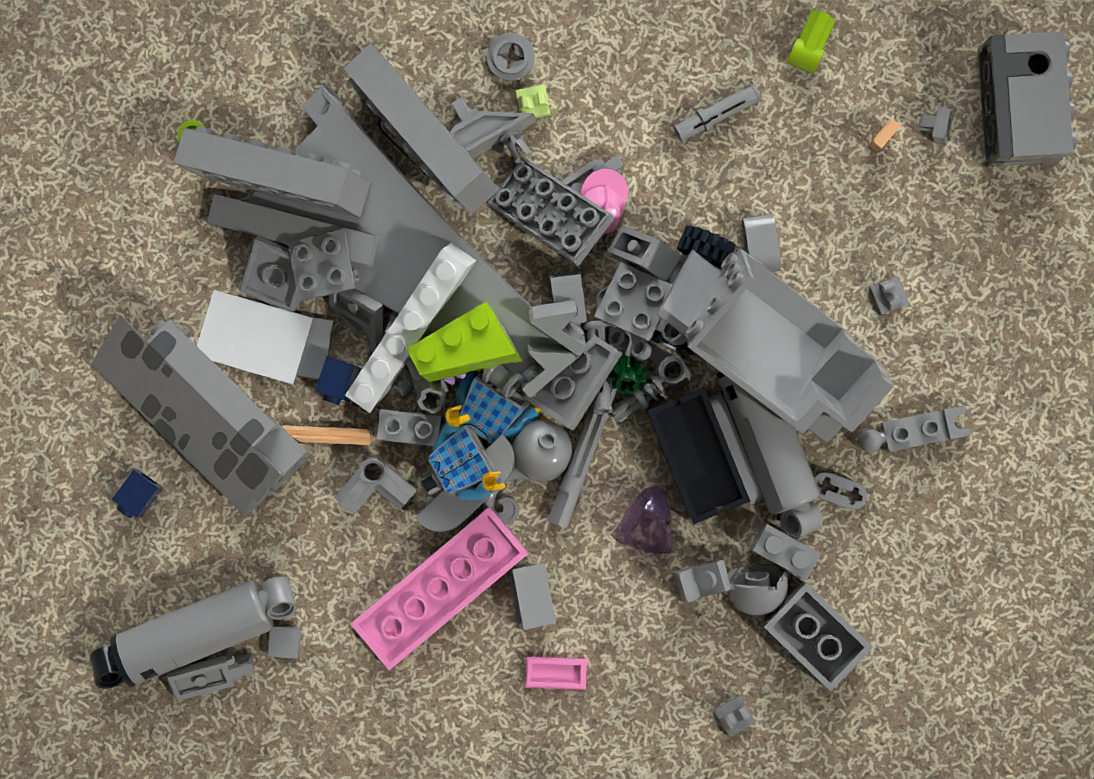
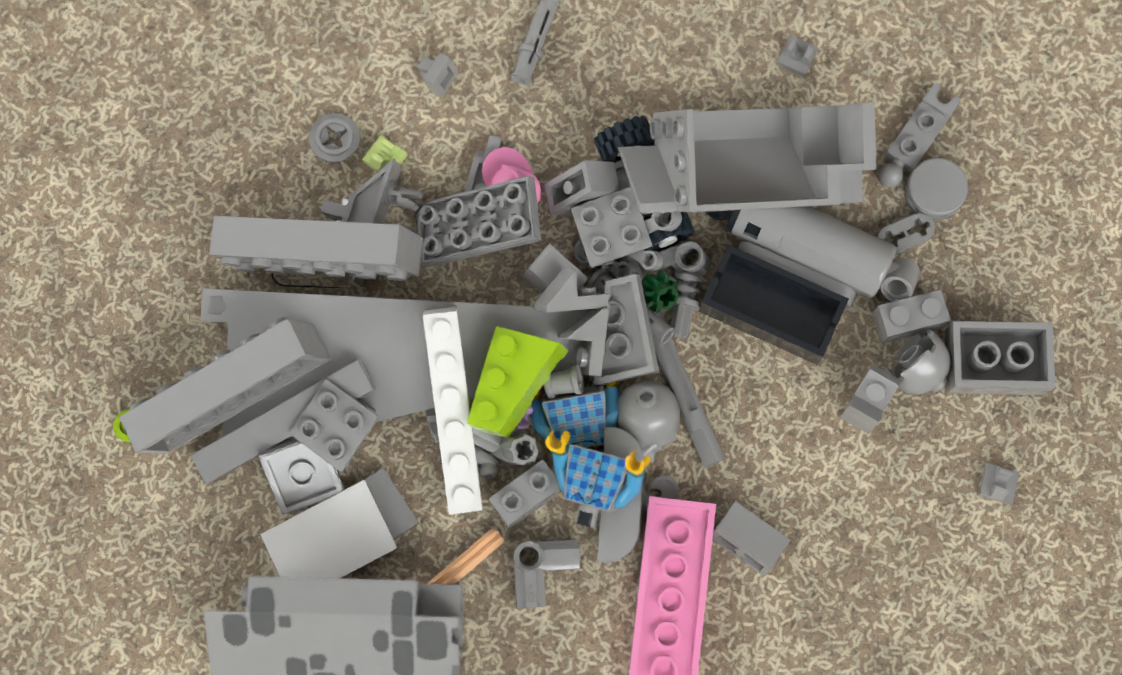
camera: 45 degrees left, 10 degrees down
dark blue brick [315,356,361,405] -> none
light grey wing [329,289,383,352] -> none
bright pink tile [525,656,587,690] -> none
clear purple helmet [611,485,672,554] -> none
light grey beam [742,214,781,272] -> none
none -> light grey tile [417,53,459,98]
none -> light grey head [904,158,968,221]

